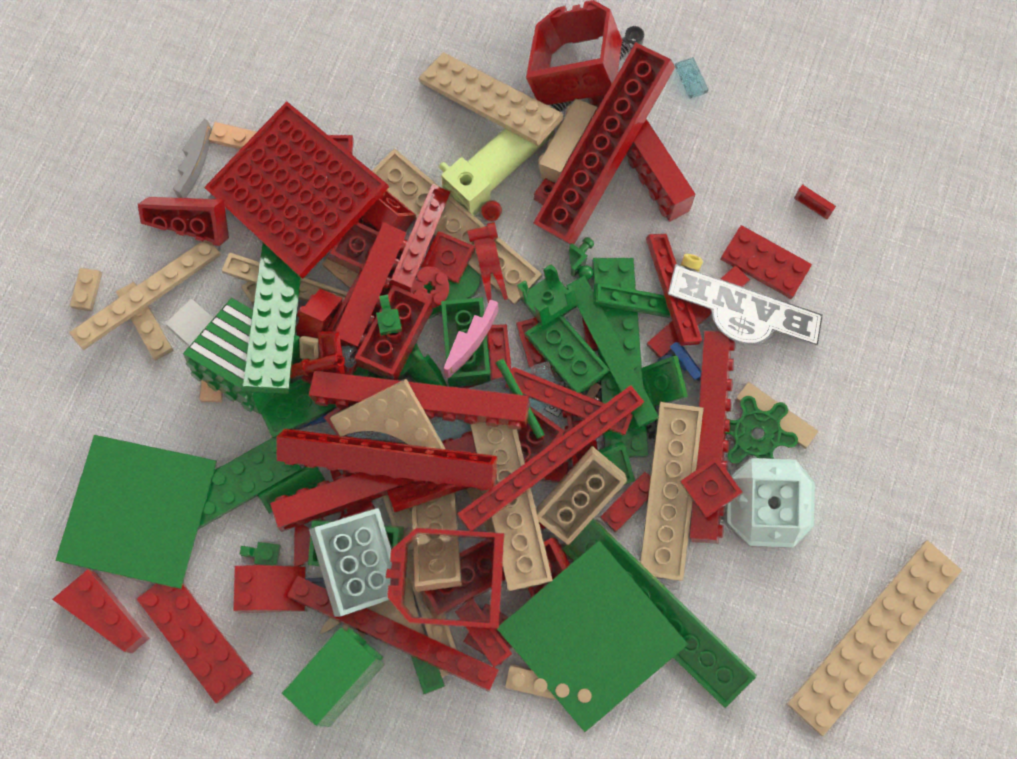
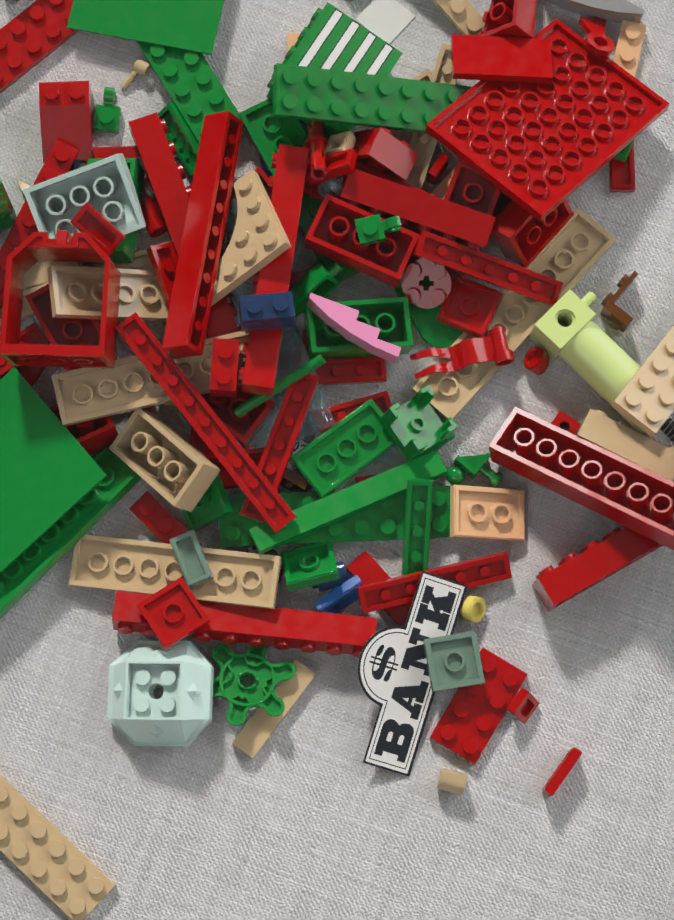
camera: 85 degrees right, 5 degrees up
none -> red tile [70,202,126,256]
none -> tan hand [120,60,151,90]
none -> sand green tile [170,530,214,588]
none -> red brick [210,338,241,398]
none -> dark blue brick [239,291,295,332]
none -> sand green plate [423,631,485,692]
none -> red tile [427,152,449,185]
none -> tan brick [436,768,467,795]
none -> red tile [450,34,553,83]
none -> light nougat tile [450,485,525,542]
none -> red plate [506,688,540,724]
none -> red piece [578,16,615,57]
none -> reddish brown bracket [600,271,638,333]

